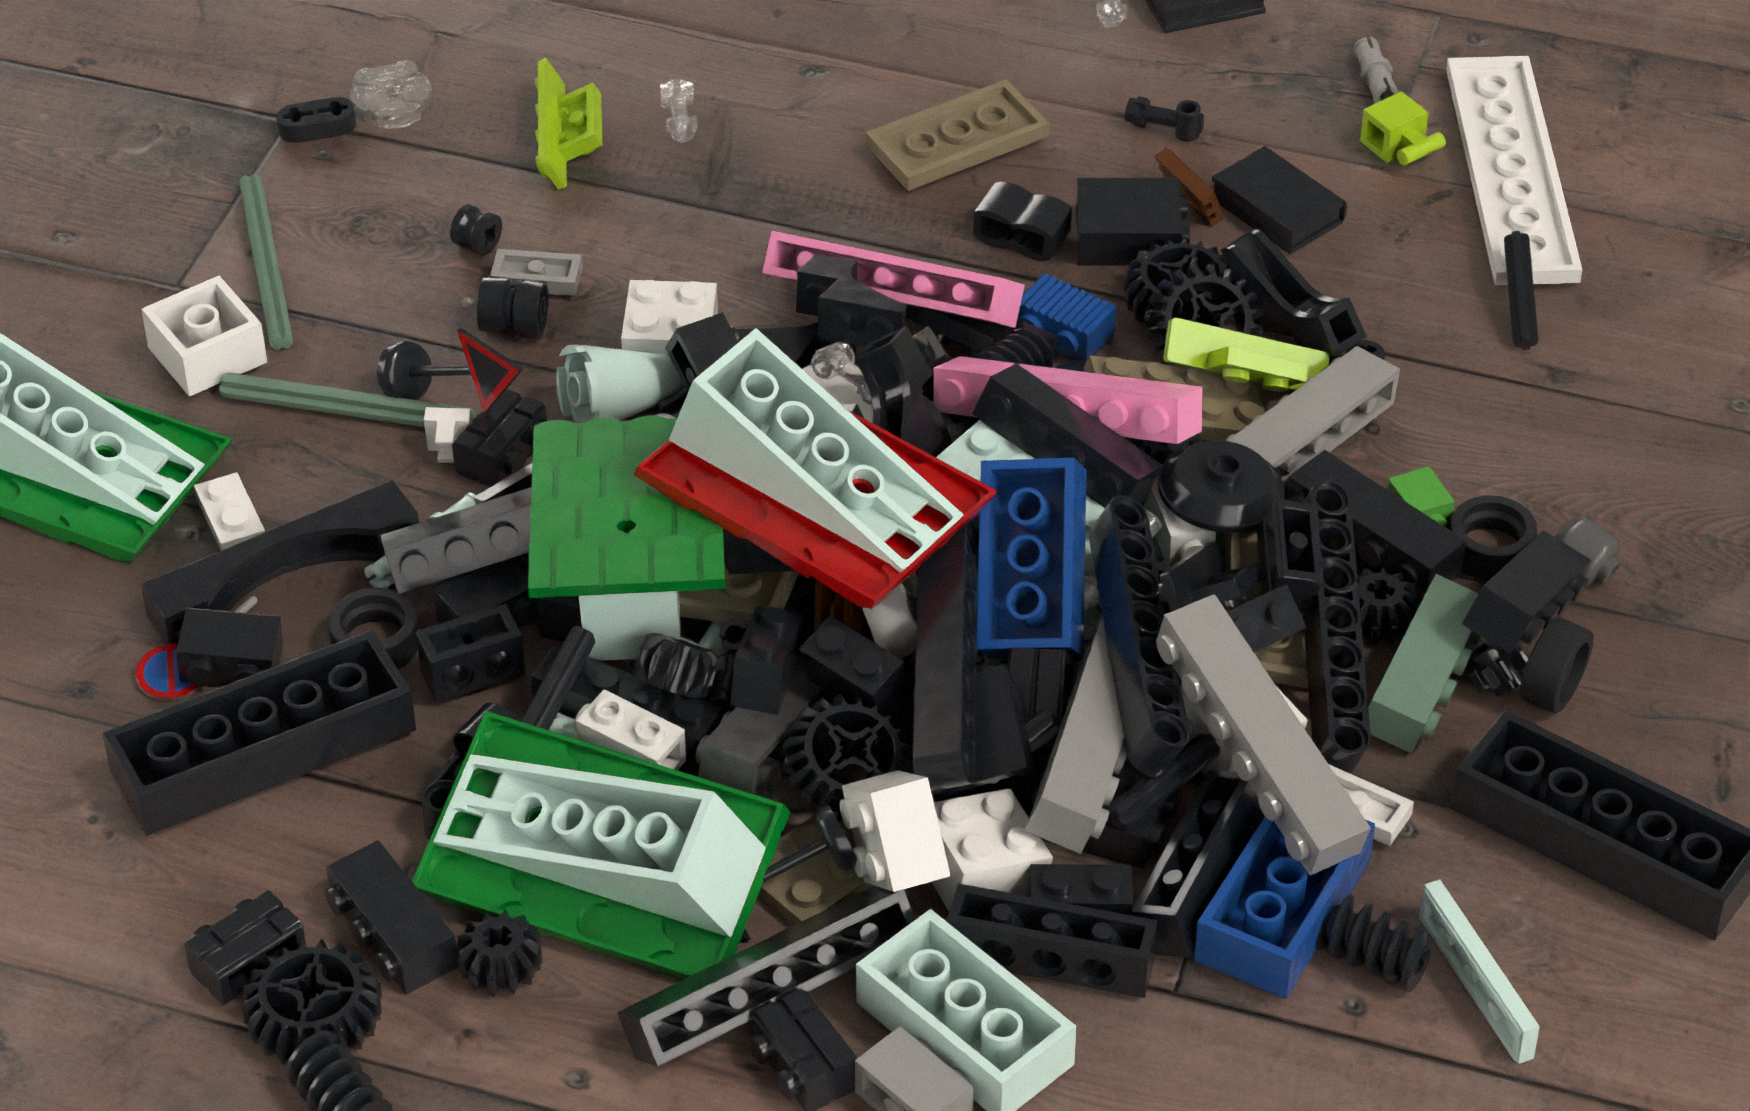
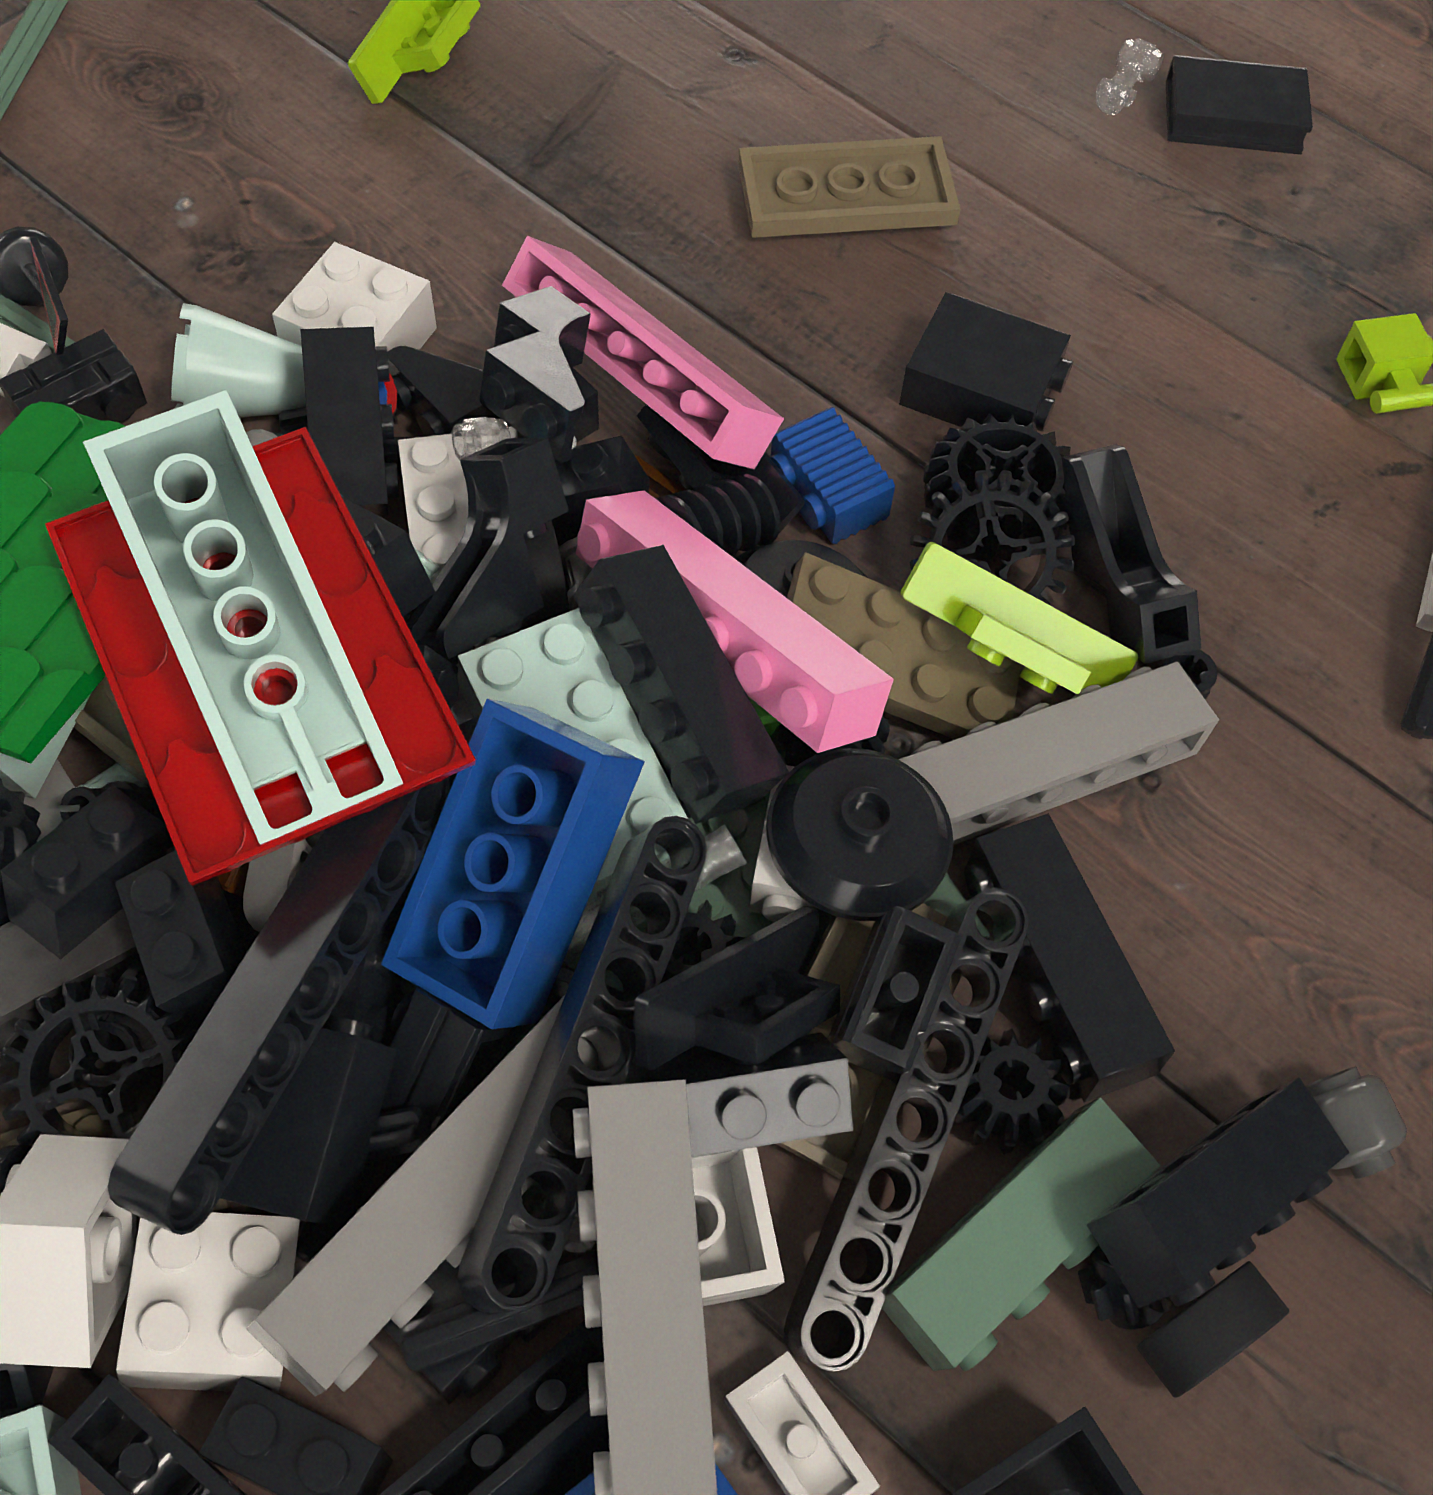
camera: 20 degrees right, 15 degrees up
black wheel [450,204,502,255] -> none
black wheel [477,275,549,337] -> none
light grey plate [490,249,583,296] -> none
clear bar [659,79,698,142] -> none
black brick [973,182,1072,261] -> none
black bar [1125,96,1204,142] -> none
reddish brown tile [1154,147,1223,227] -> none
black piece [1212,146,1347,255] -> none
light grey pin [1353,37,1399,104] -> none
bright green brick [1387,466,1455,529] -> none
black tyre [1449,495,1537,580] -> none

